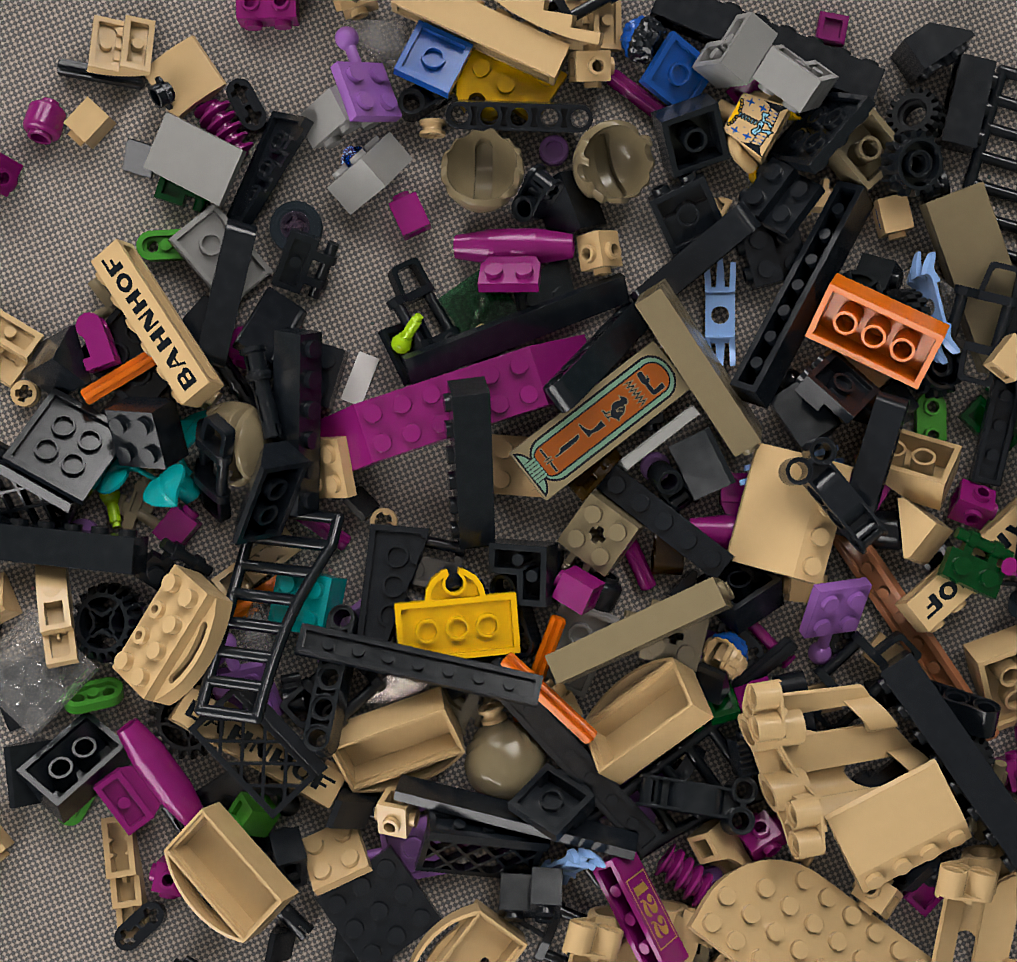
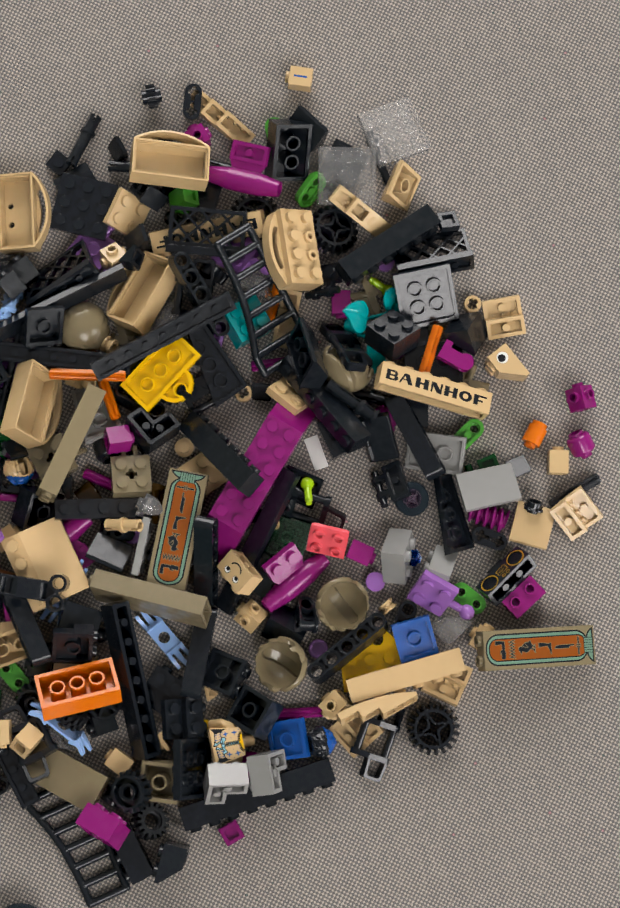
camera: 140 degrees right, 5 degrees down
none -> tan brick [9,723,44,759]
none -> magenta brick [75,802,131,851]
none -> tan pin [104,517,143,533]
none -> black slope [119,244,145,271]
none -> clear plate [135,493,164,517]
none -> tan plate [175,438,194,458]
none -> tan brick [217,549,263,596]
none -> coral bracket [306,522,350,559]
none -> medium lavender tile [365,572,385,592]
none -> bright green plate [454,582,486,614]
none -> black piece [476,546,537,607]
none -> tan slope [484,343,530,382]
none -> orange brick [522,420,547,450]

